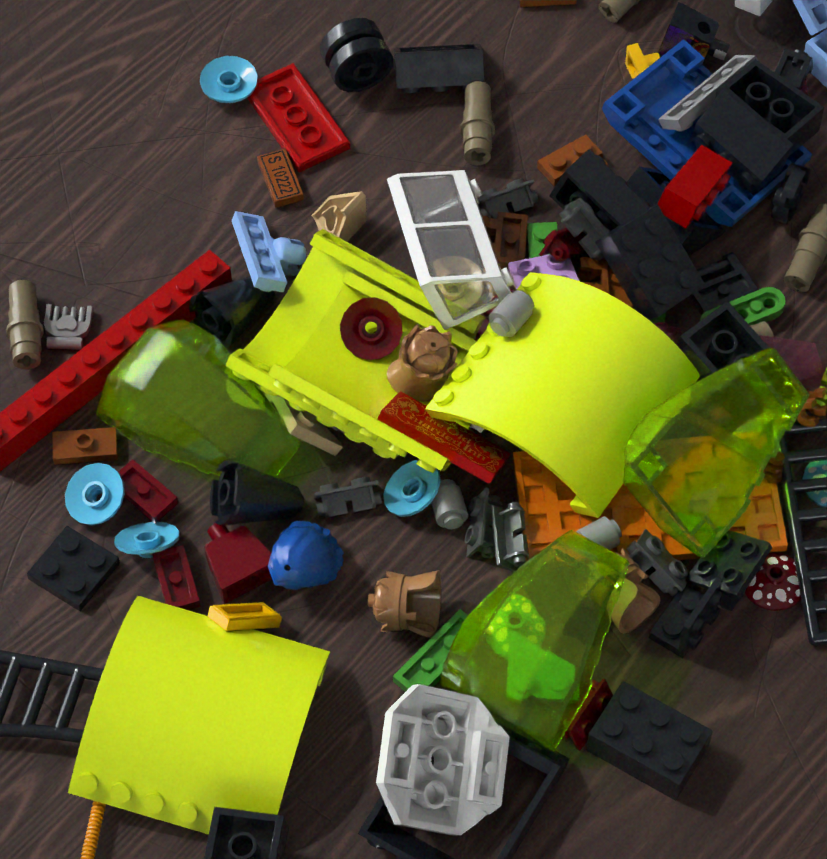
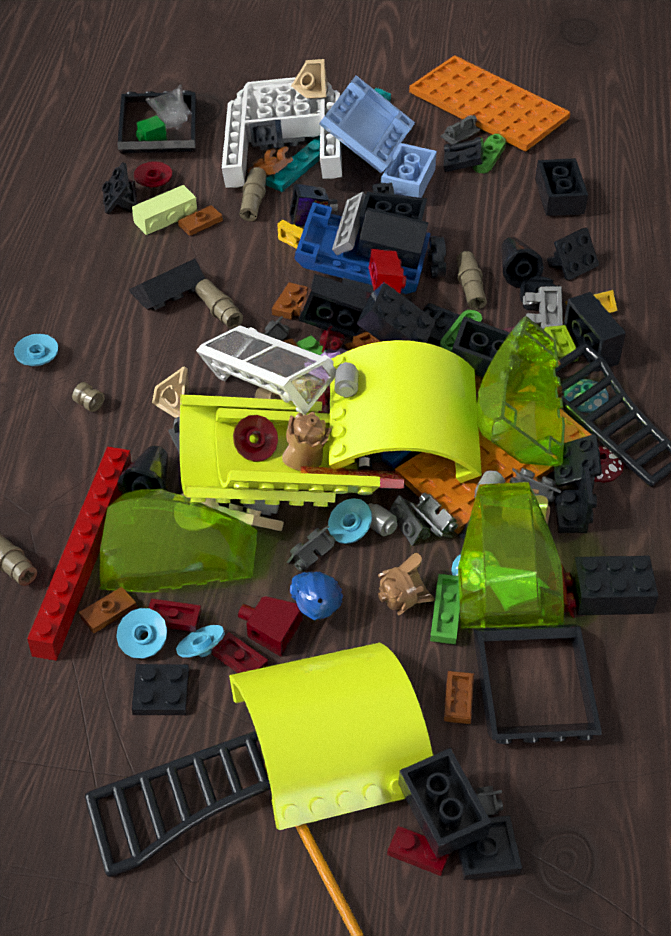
camera: 35 degrees left, 10 degrees down
light grey piece [44,304,93,350] -> none
yellow tile [207,602,282,631] -> none
black cone [210,460,304,526] -> none
light blue plate [232,211,306,292] -> none
red tile [247,63,350,172] -> none
dark orange tile [257,149,304,208] -> none
black wheel [320,18,394,92] -> none
white piece [376,684,510,836] -> none
dark grey hinge [559,198,610,262] -> none
none -> dark tan wheel [72,382,104,412]
none -> dark orange plate [444,671,474,724]

